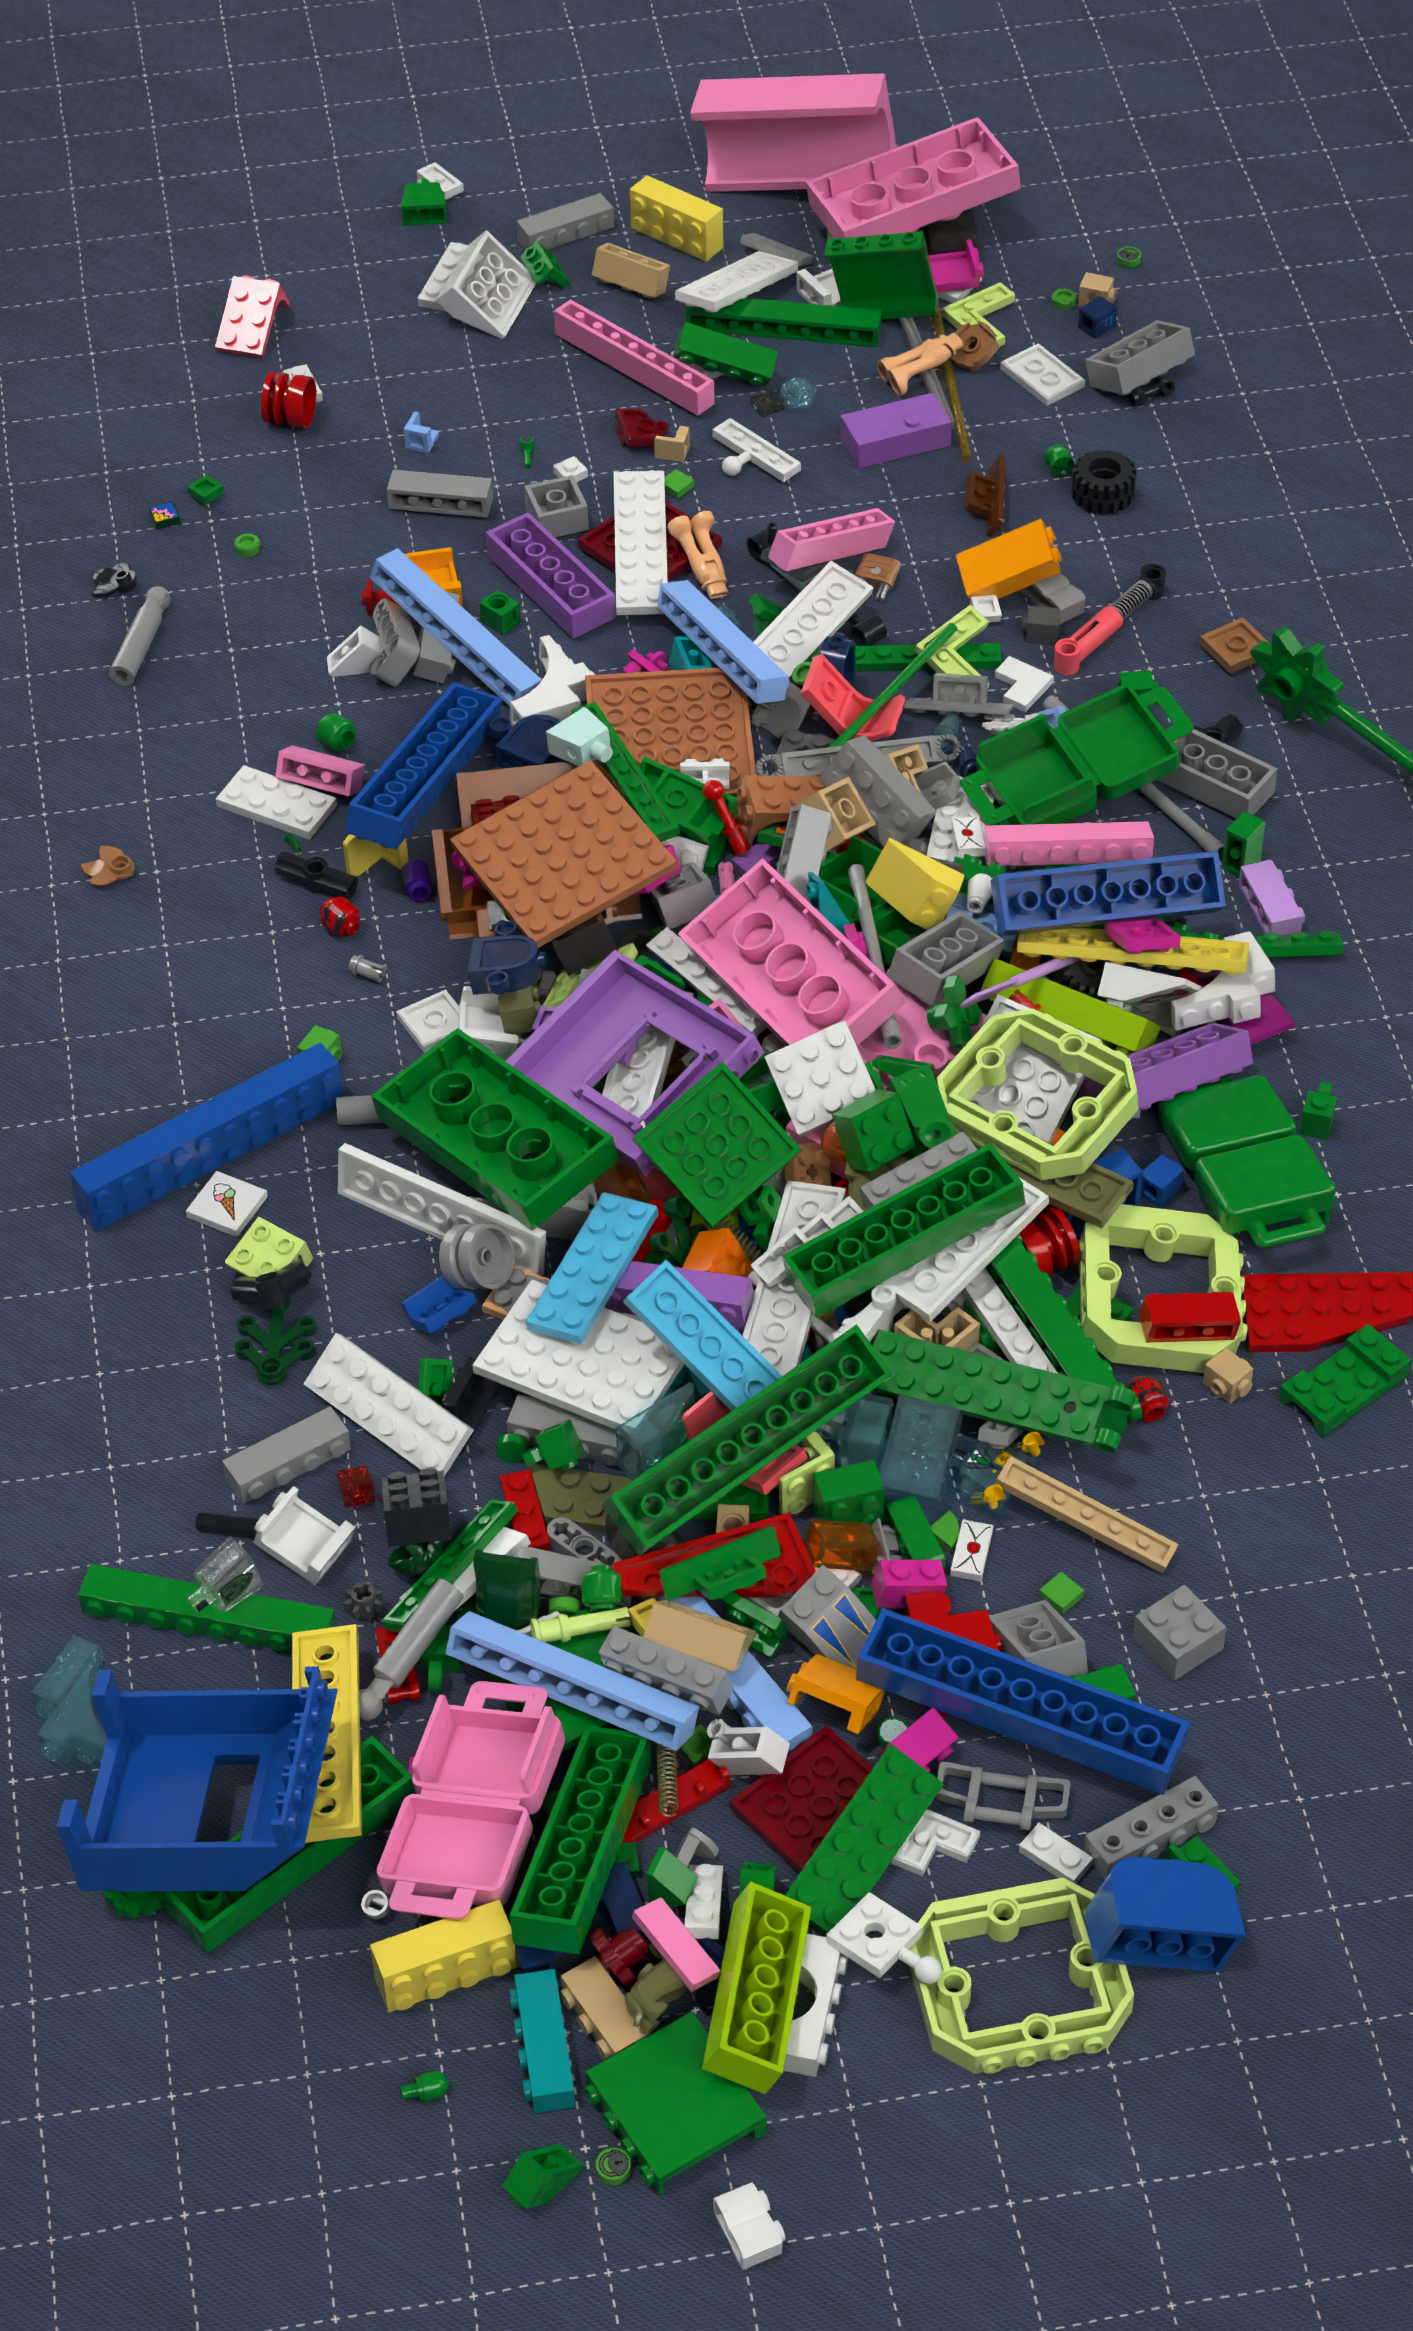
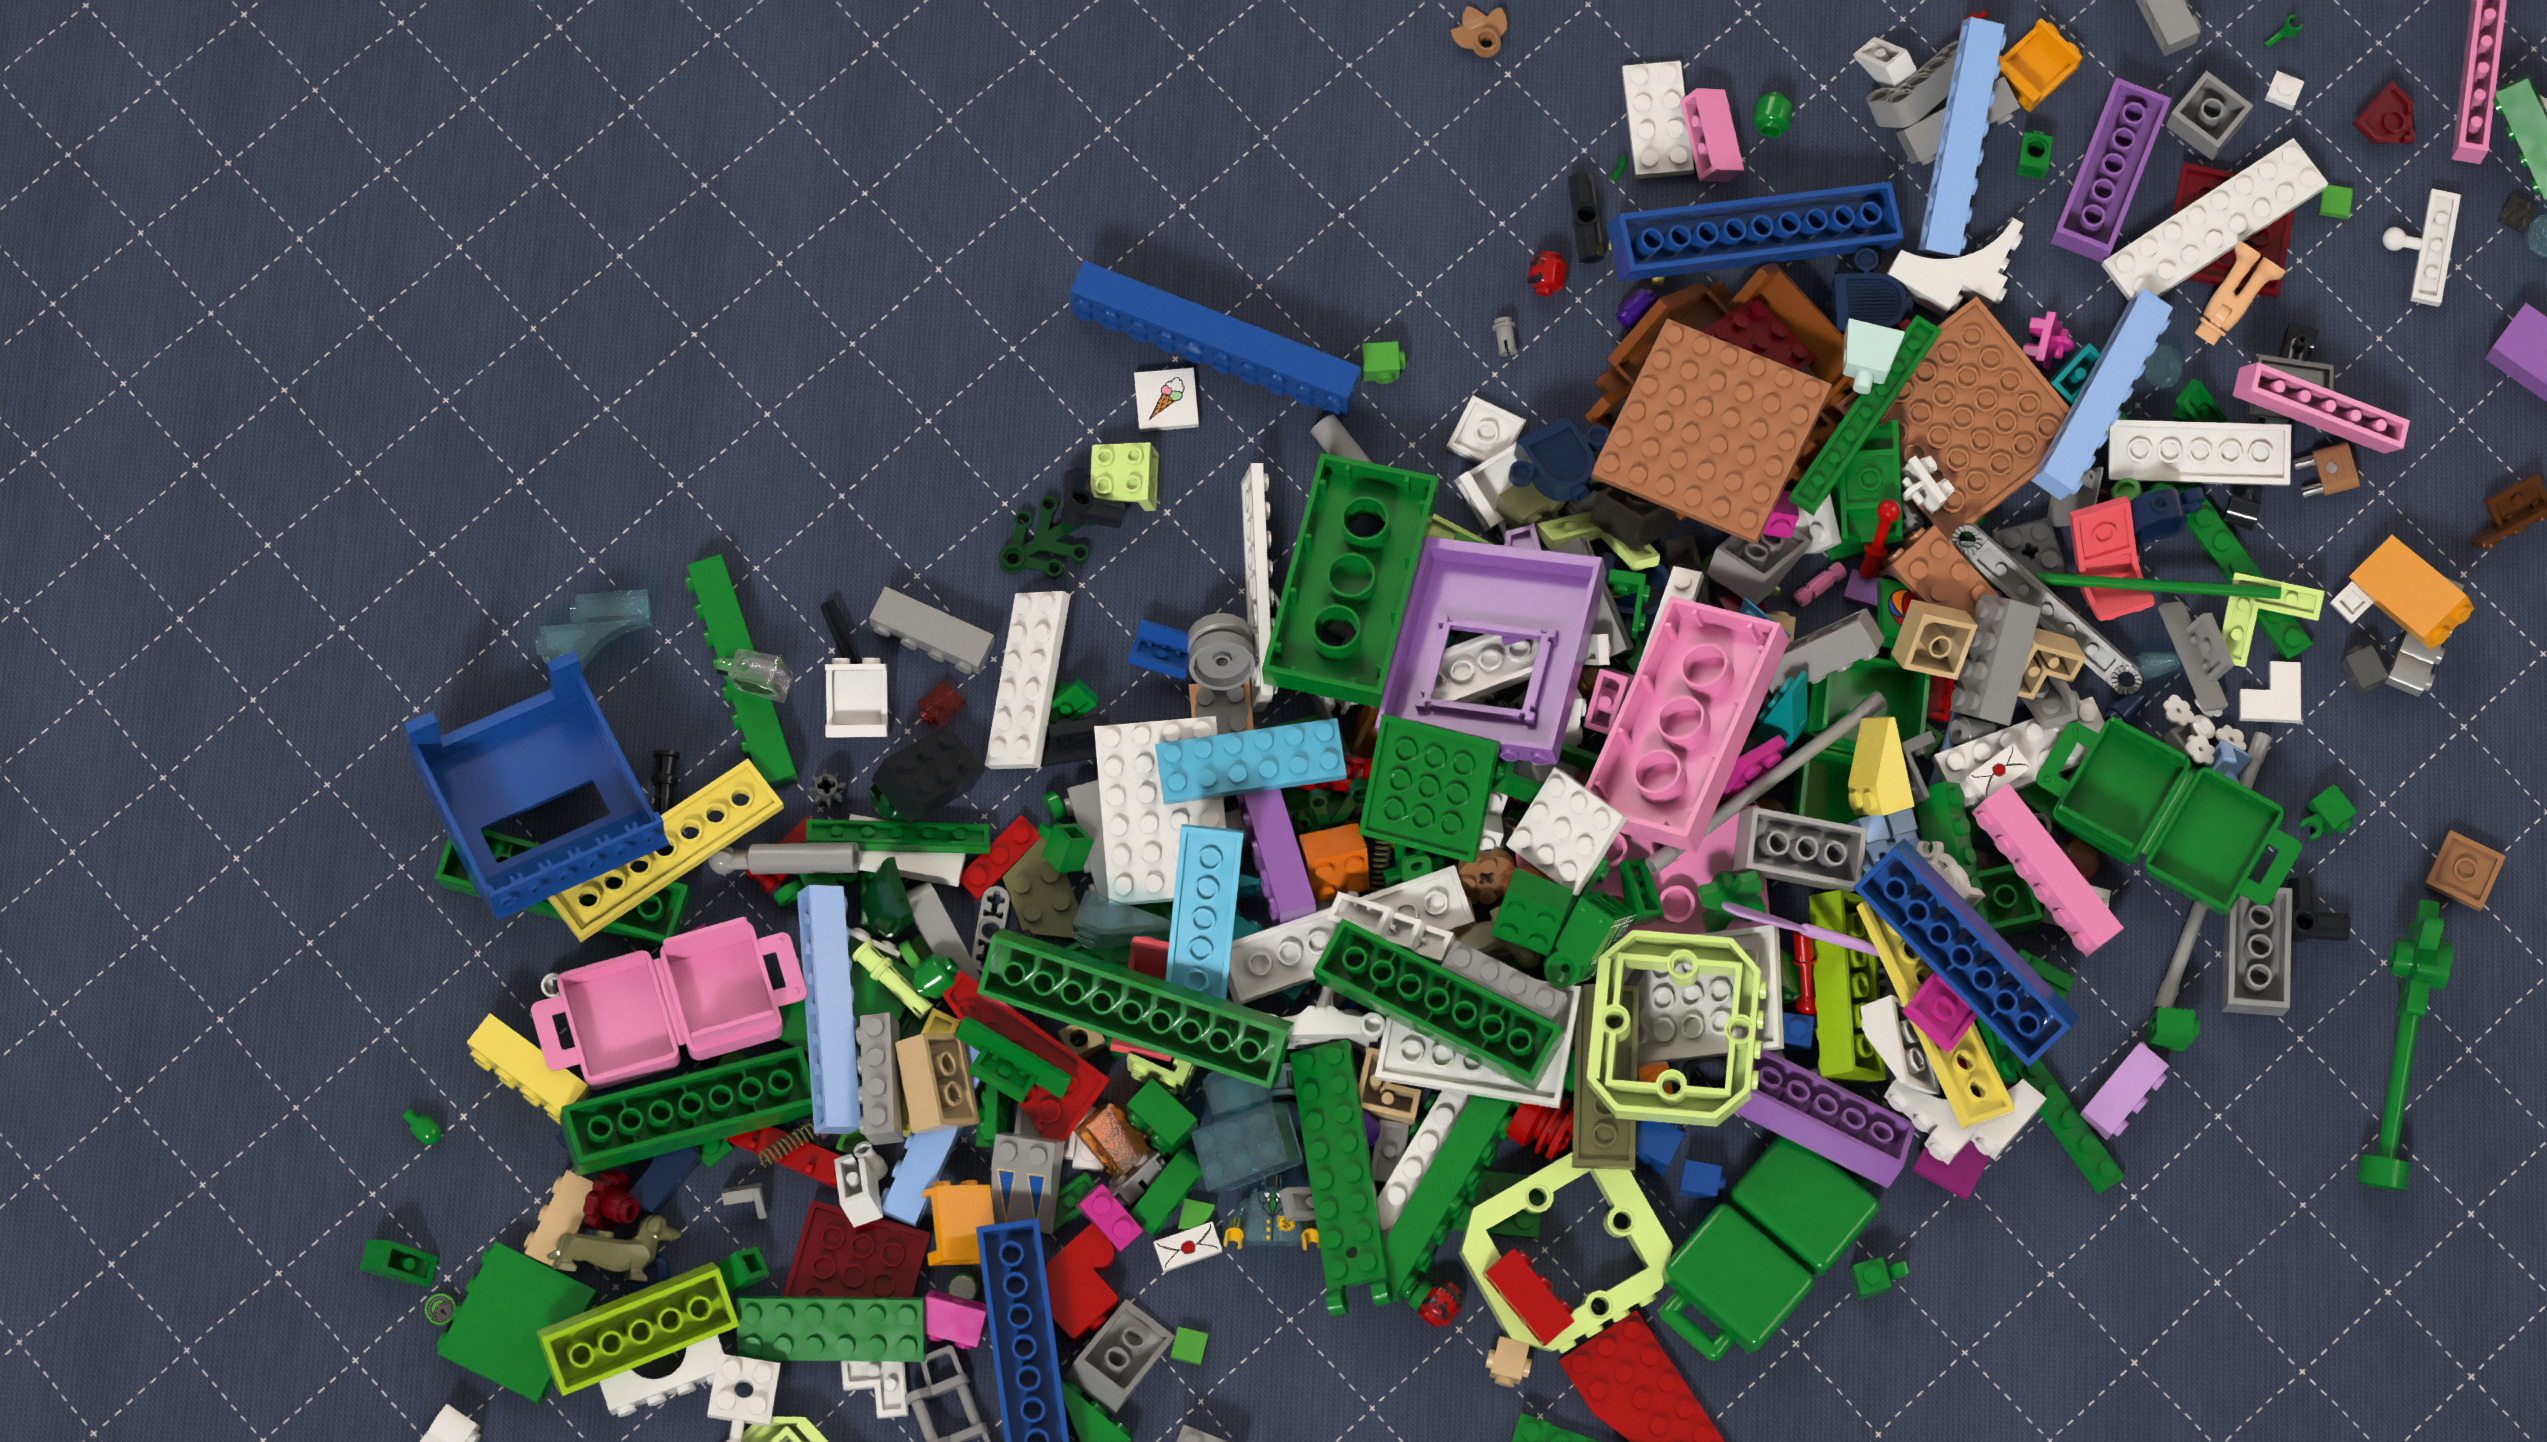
camera: 55 degrees right, 25 degrees up
teal brick [509,1969,575,2114] -> none
bright pink tile [632,1897,721,1992] -> none
green slope [646,1846,698,1908] -> none
tan panel [654,426,690,462] -> none
white plate [685,1864,723,1939] -> none
white cone [967,874,992,914] -> none
tan plate [995,1456,1179,1574] -> none
piece [1054,563,1166,675] -> none

